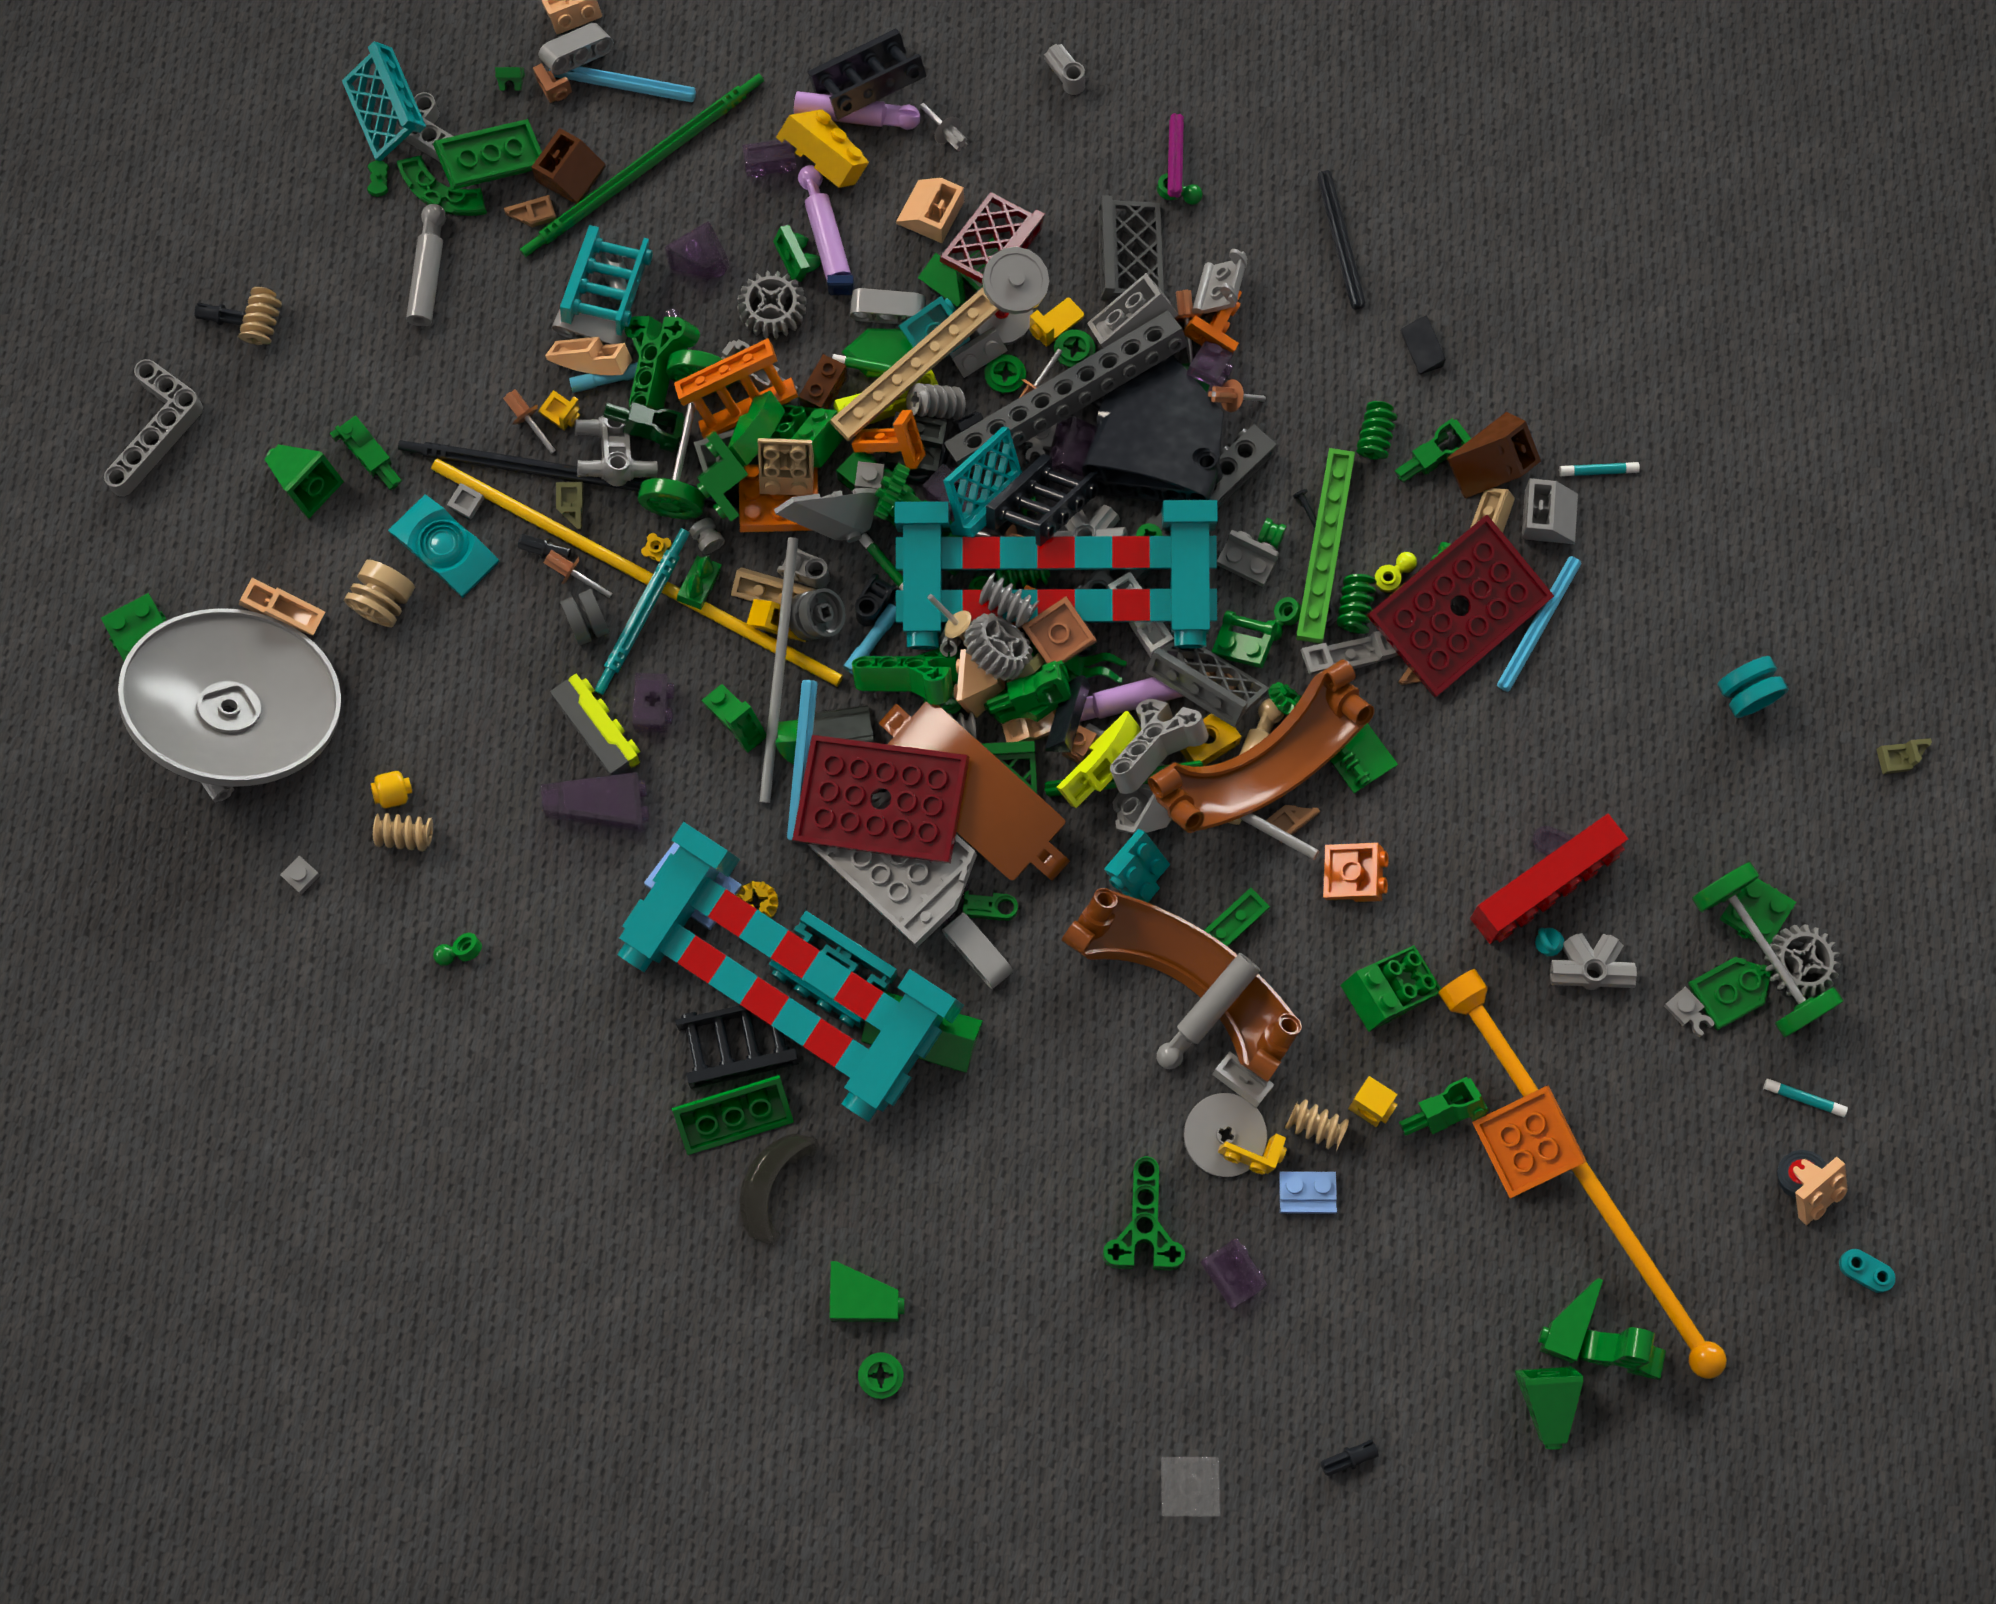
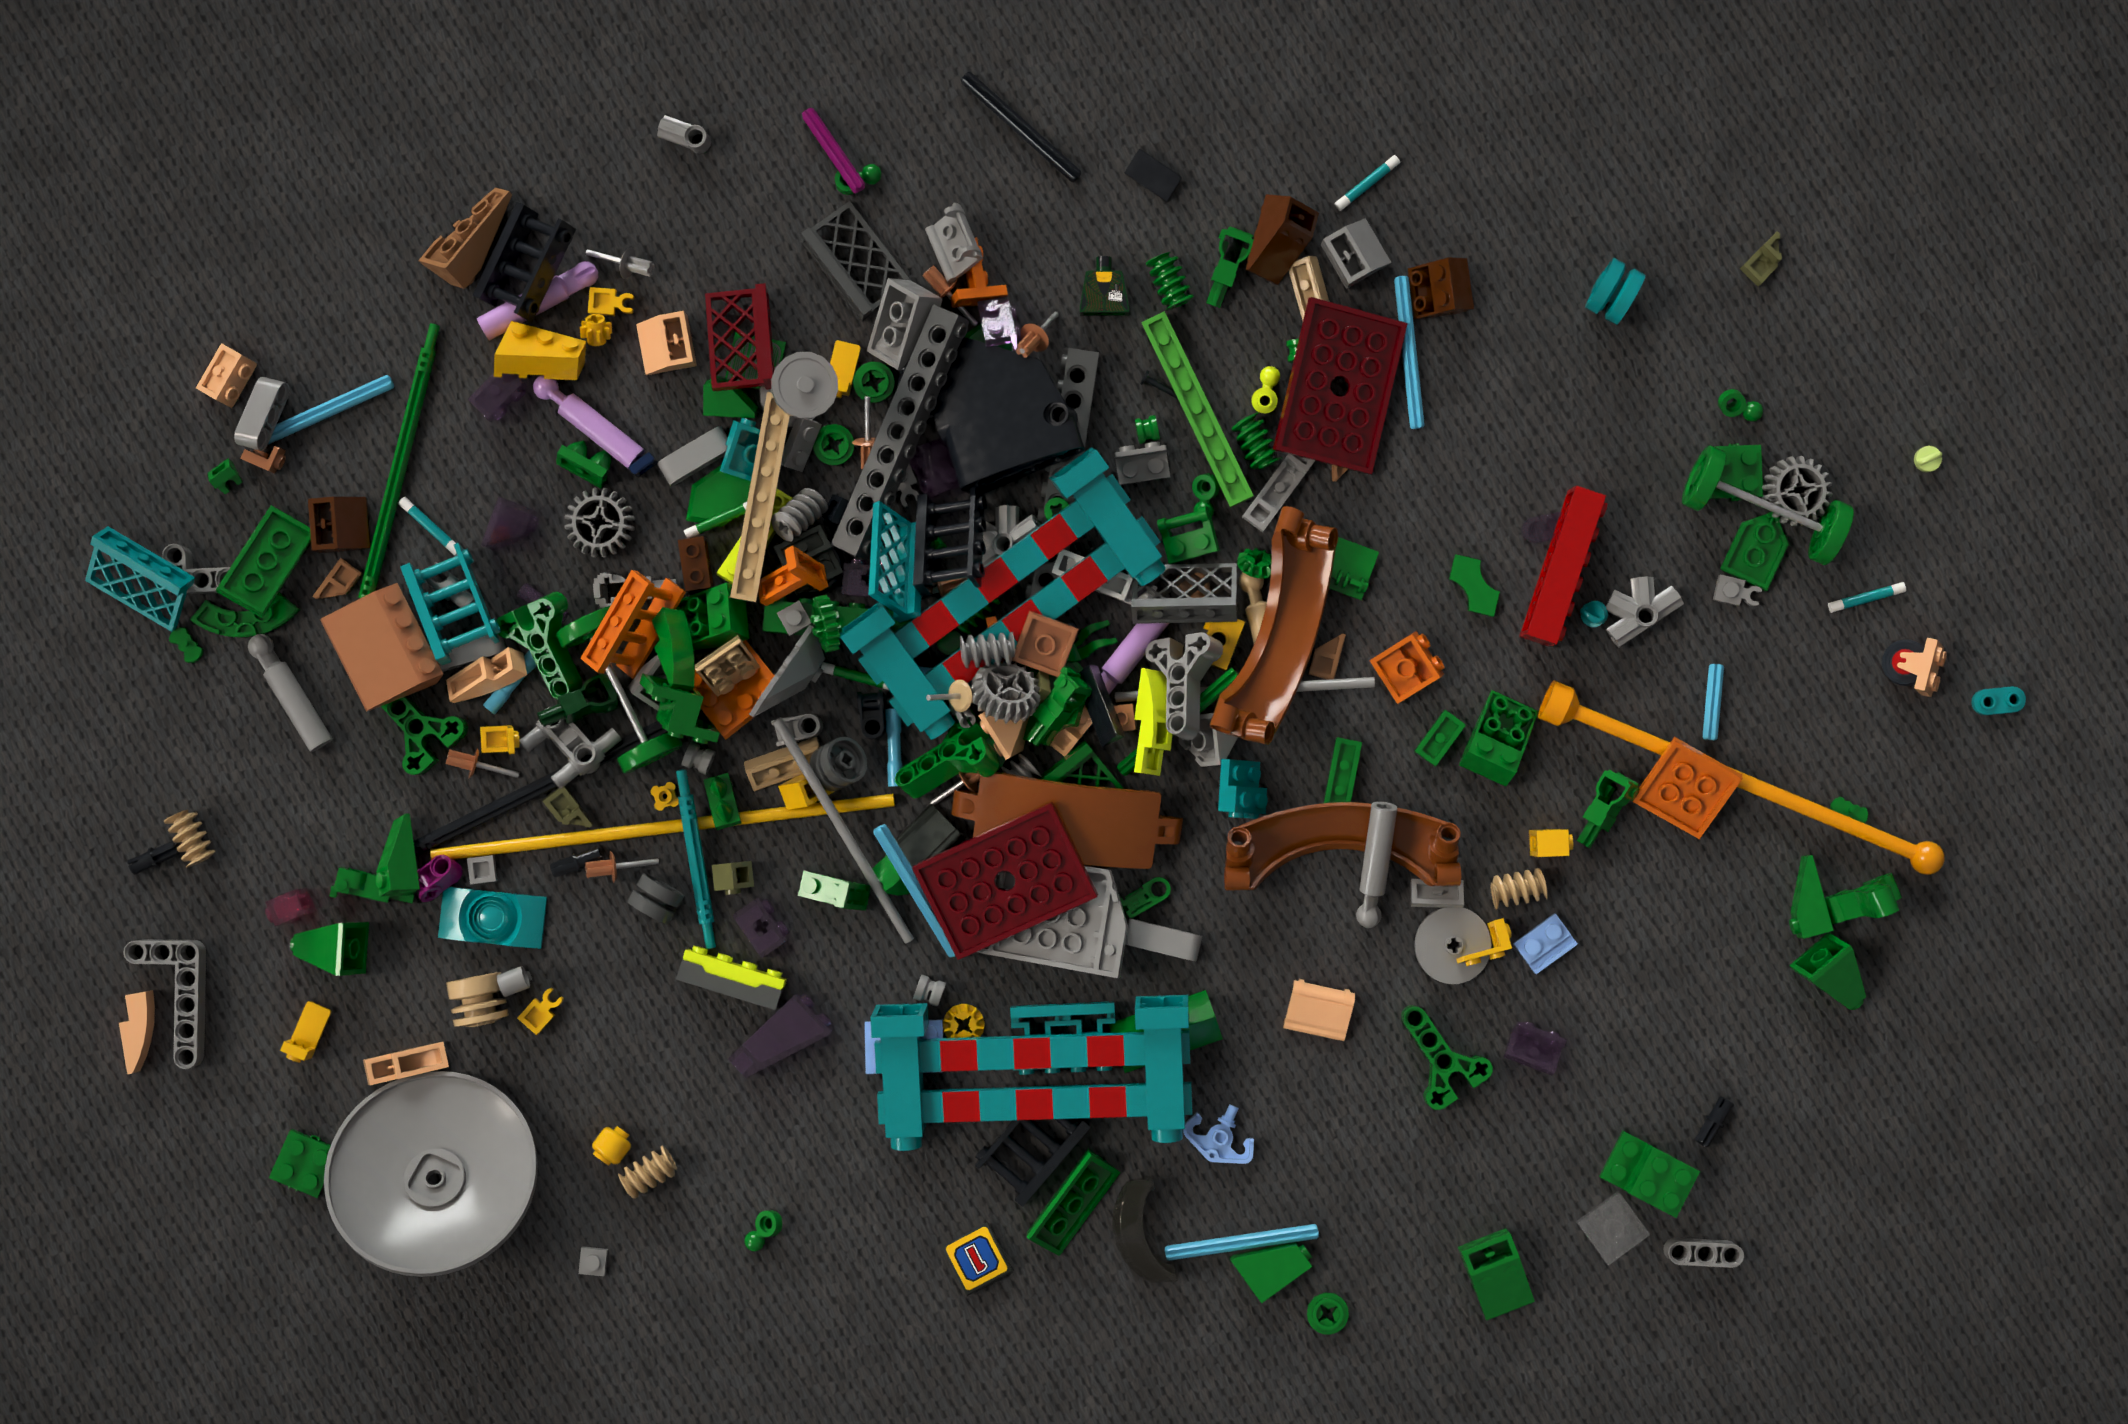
camera: 35 degrees left, 15 degrees up
none -> light nougat slope [119,990,155,1074]
none -> clear pink brick [265,888,317,926]
none -> yellow bracket [280,1001,332,1063]
none -> nougat slope [320,583,443,712]
none -> green slope [375,814,420,897]
none -> green beam [381,696,469,775]
none -> teal bar [398,497,457,556]
none -> magenta piece [417,855,463,902]
none -> medium nougat wedge [418,188,512,289]
none -> light grey piece [497,966,532,997]
none -> yellow plate [517,988,564,1035]
none -> yellow gear [580,314,612,346]
none -> yellow plate [588,287,635,316]
none -> olive brick [712,861,754,895]
none -> light grey wheel [913,975,946,1007]
none -> piece [930,772,980,806]
none -> slope [941,1222,1013,1296]
none -> torso [1080,256,1129,316]
none -> medium azure axle [1165,1224,1319,1261]
none -> light blue piece [1183,1104,1254,1164]
none -> light nougat piece [1283,979,1355,1041]
none -> reddish brown slope [1408,257,1474,319]
none -> green plate [1414,710,1466,767]
none -> green tile [1449,554,1500,617]
none -> green slope [1457,1228,1535,1321]
none -> green bracket [1599,1130,1700,1218]
none -> light grey beam [1663,1238,1744,1268]
none -> medium azure axle [1702,664,1724,741]
none -> green plate [1718,389,1763,422]
none -> green piece [1830,796,1868,823]
none -> yellowish green tile [1914,446,1942,472]

